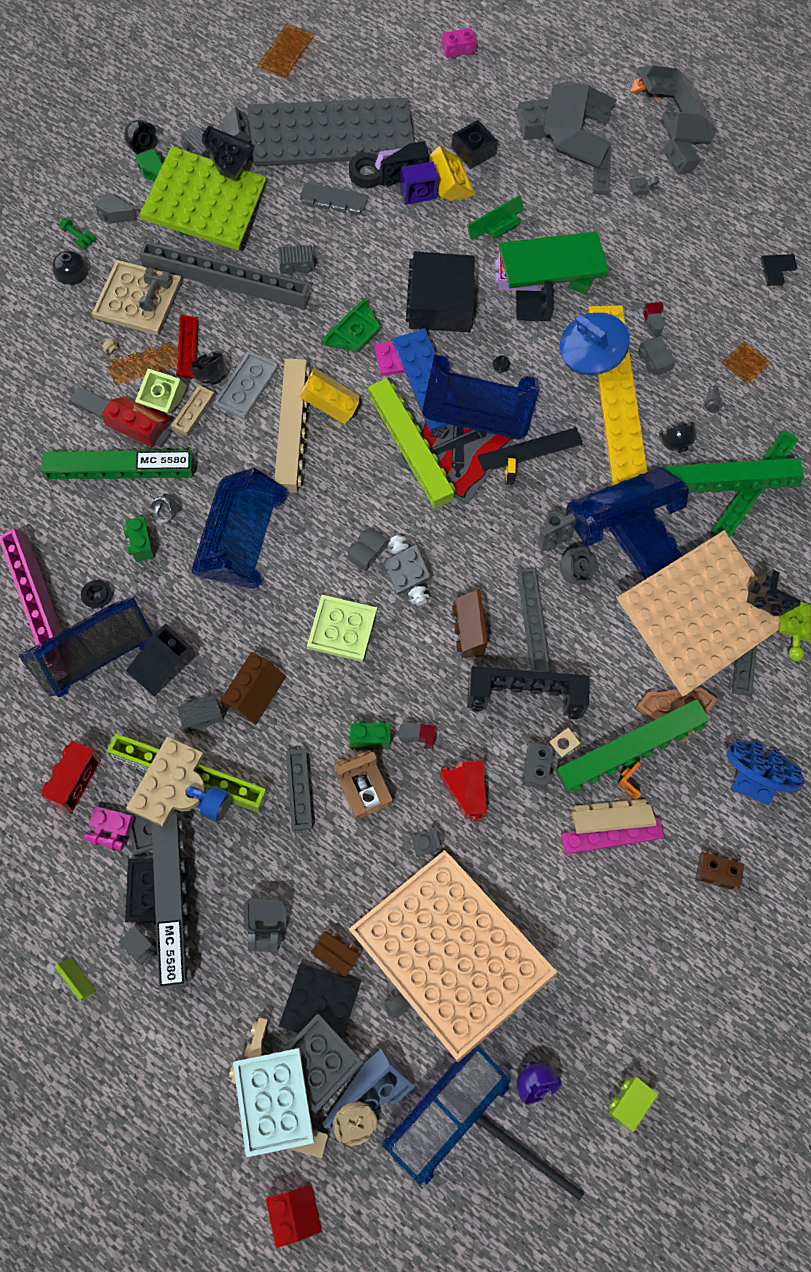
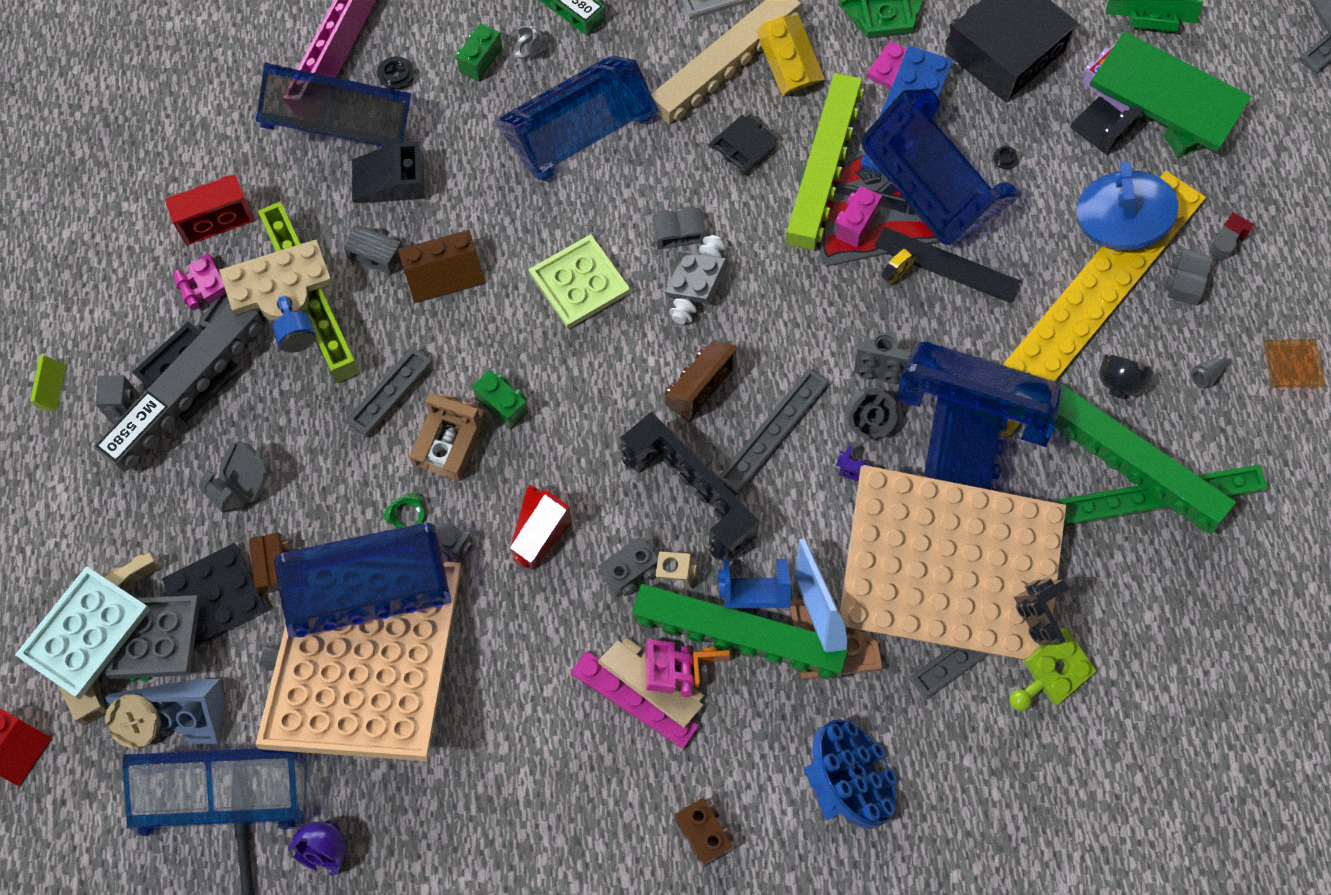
camera: 50 degrees right, 0 degrees up
leg [398,723,436,749] -> none
none -> clear blue windscreen [274,523,452,638]
none -> green piece [384,493,424,532]
none -> dark pink plate [645,639,694,697]
none -> black plate [709,113,778,175]
none -> blue panel [718,559,791,608]
none -> light blue slope [795,539,847,652]
none -> dark pink brick [835,186,882,248]
none -> dark purple bracket [836,445,873,482]

